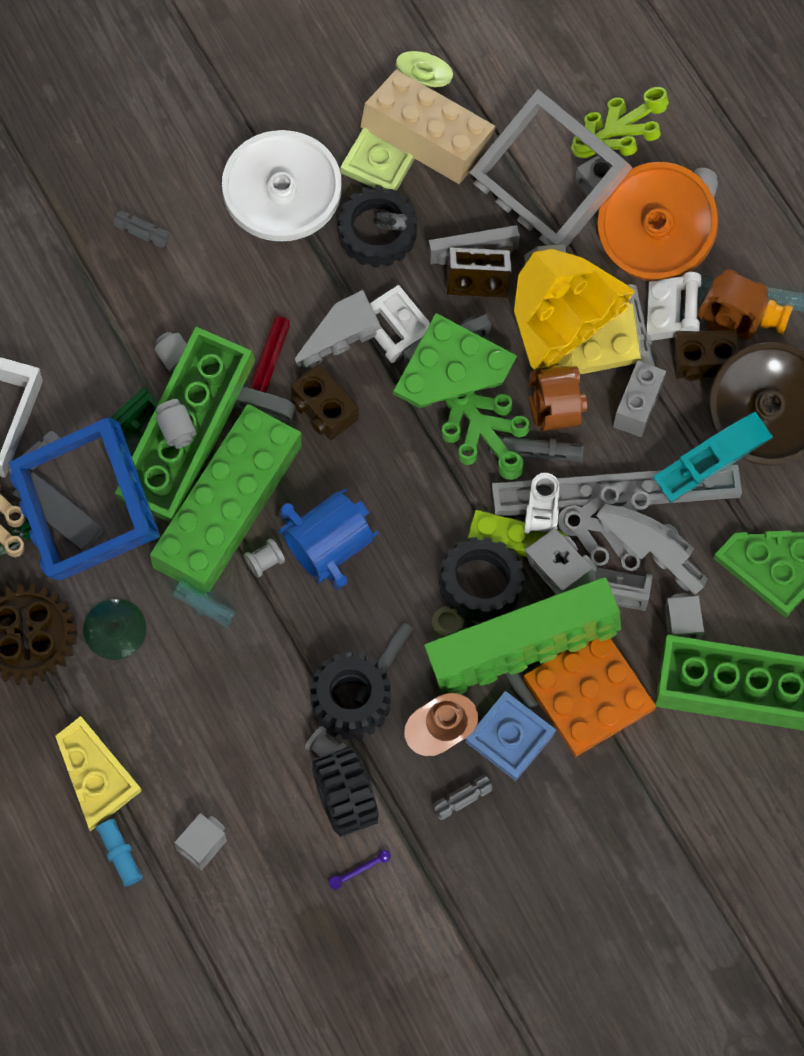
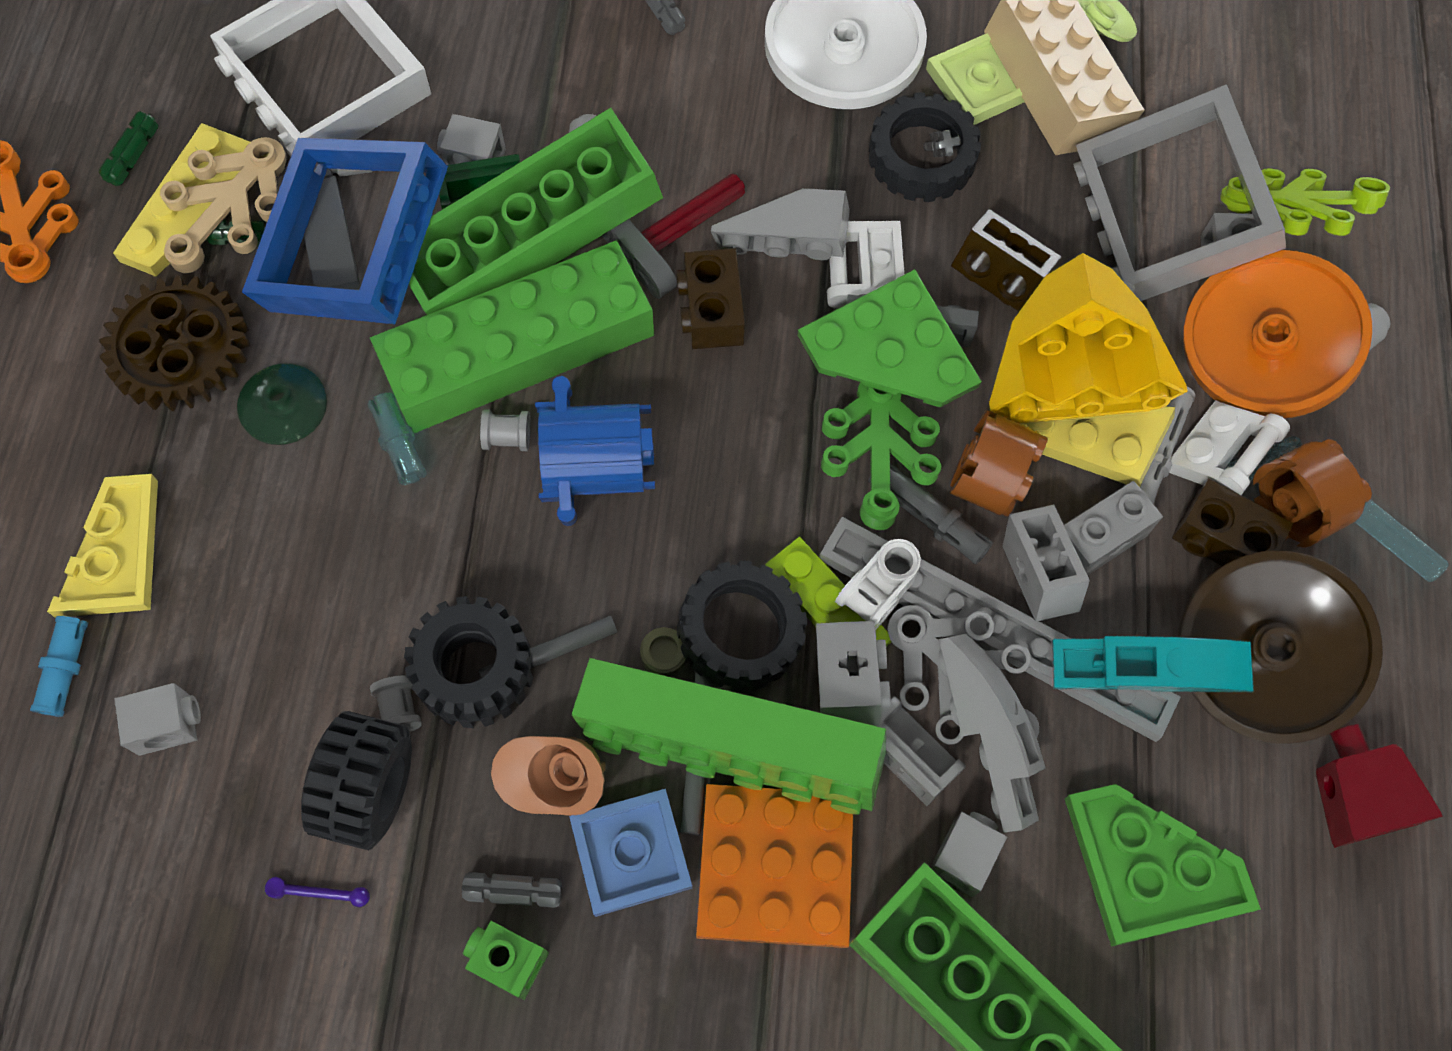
camera: 35 degrees right, 0 degrees up
light grey brick [155,399,197,449] -> none
light grey plate [428,225,519,265] -> none
light orange wheel [760,299,793,335] -> none
none -> light grey brick [437,114,506,165]
none -> bright green brick [463,921,549,1000]
none -> light grey brick [1002,505,1090,622]

